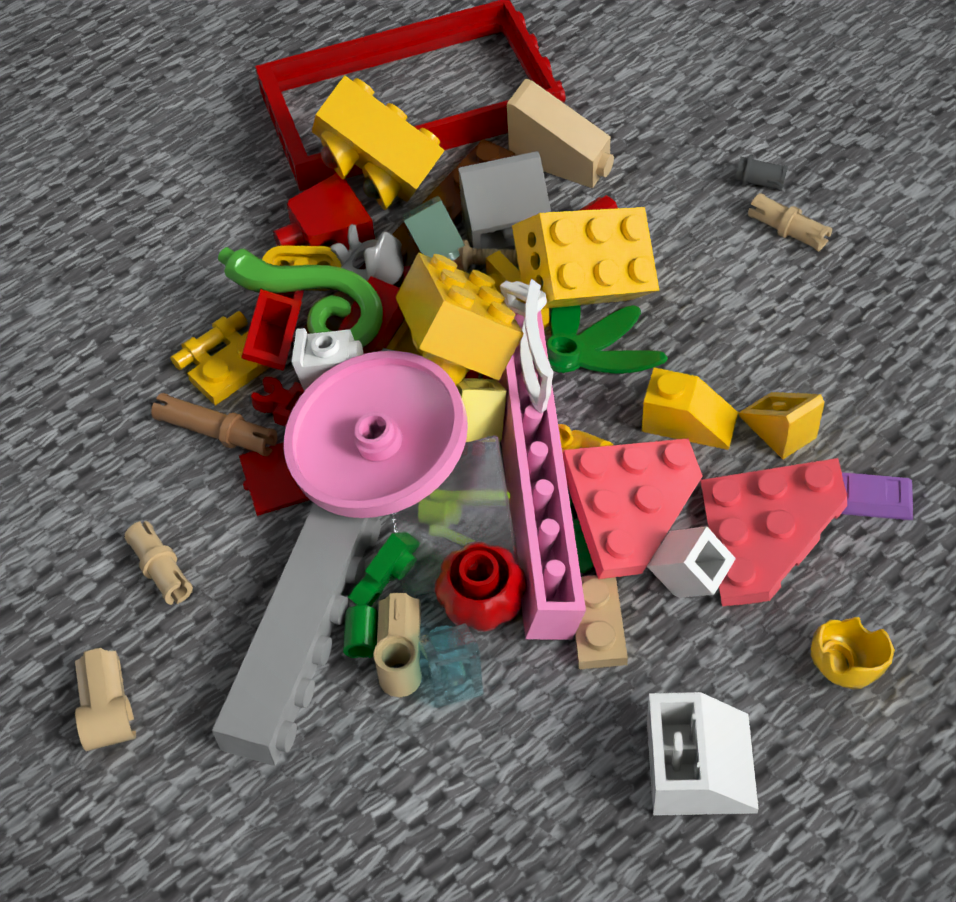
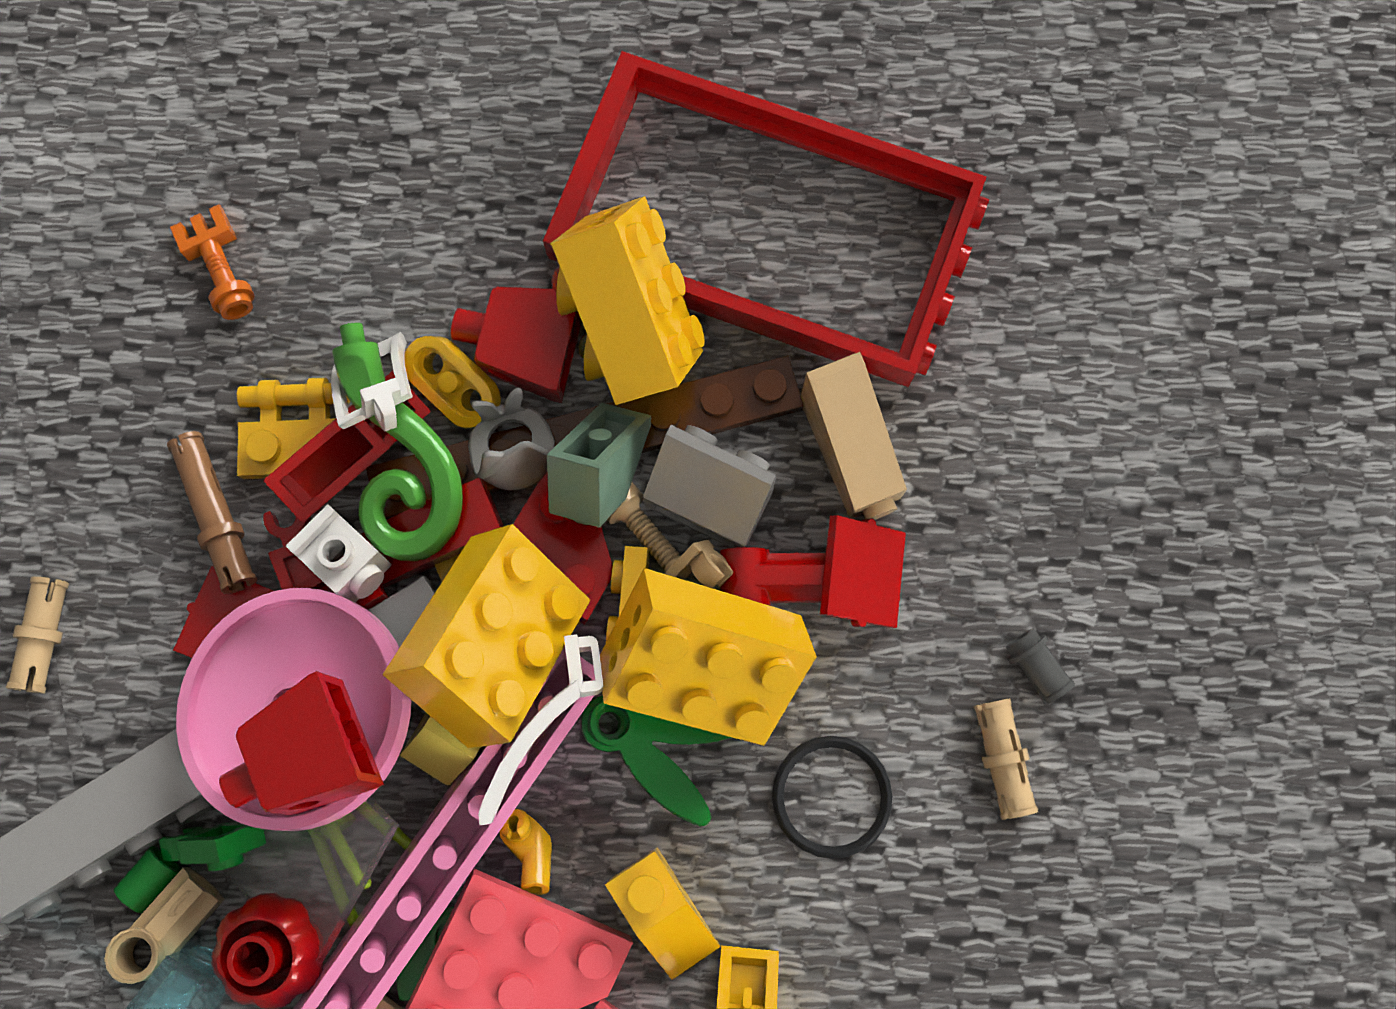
camera: 40 degrees right, 25 degrees up
none -> orange hinge [170,204,255,320]
none -> red torso [219,671,384,815]
none -> white sword [331,332,413,432]
none -> black tyre [772,736,893,859]
none -> red piece [820,515,906,628]

